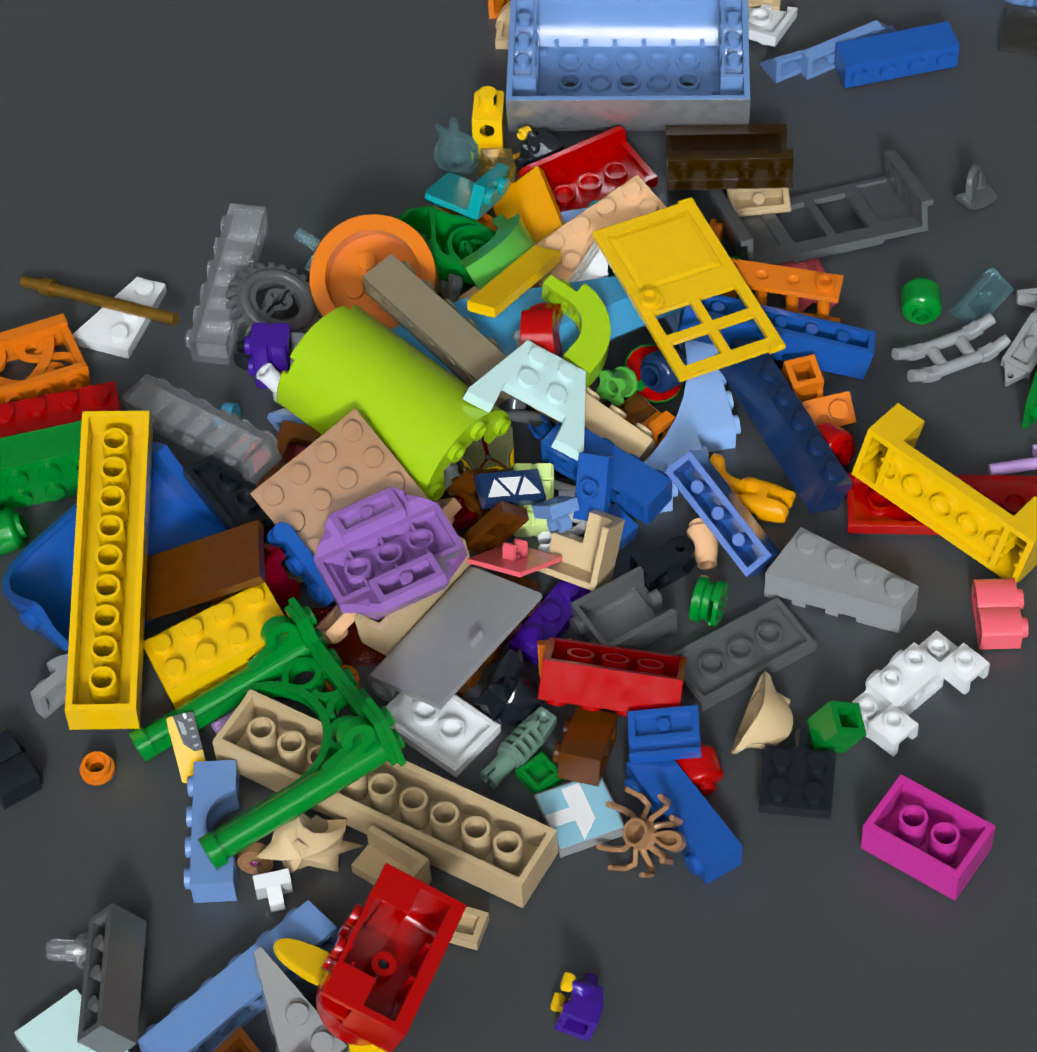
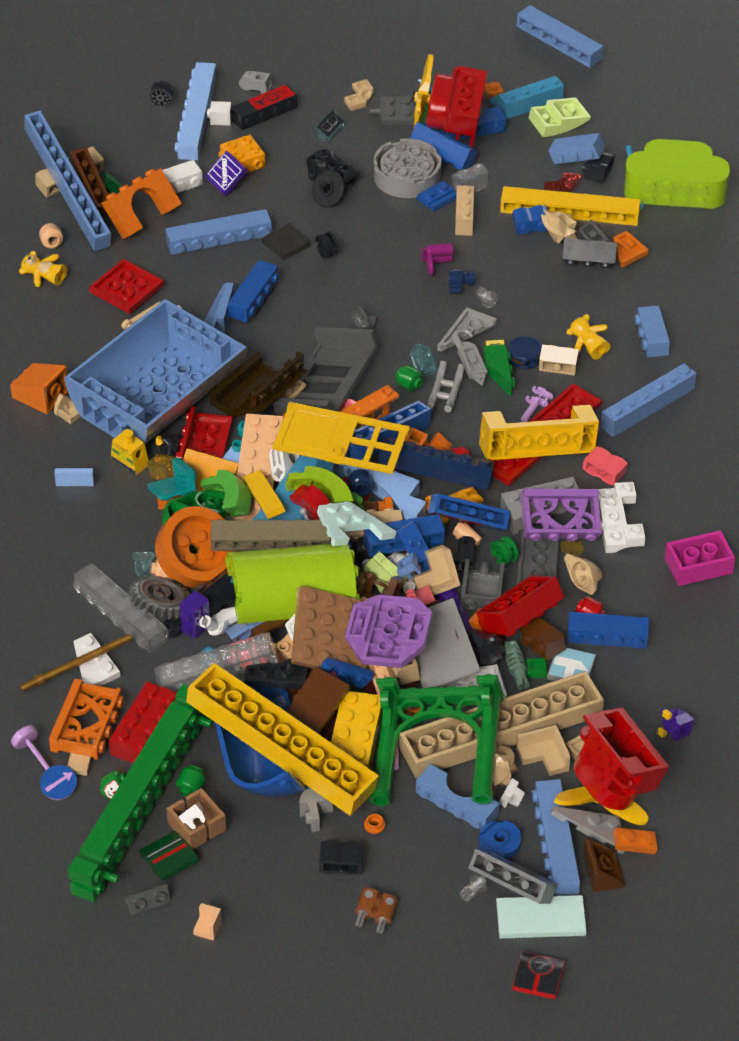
camera: 55 degrees left, 5 degrees down
sticker [166,712,206,783] -> none
clear light blue piece [434,117,480,177] -> none
dark blue tile [473,469,546,509] -> none
medium nougat animal [596,787,687,878] -> none
blue plate [628,705,702,764] -> none
black plate [759,728,836,819] -> none
green brick [807,701,867,753] -> none
none -> light blue tile [54,468,94,486]
none -> blue plate [479,820,521,859]
none -> medium lavender fence [519,488,602,541]
none -> clear yellow piece [560,541,584,557]

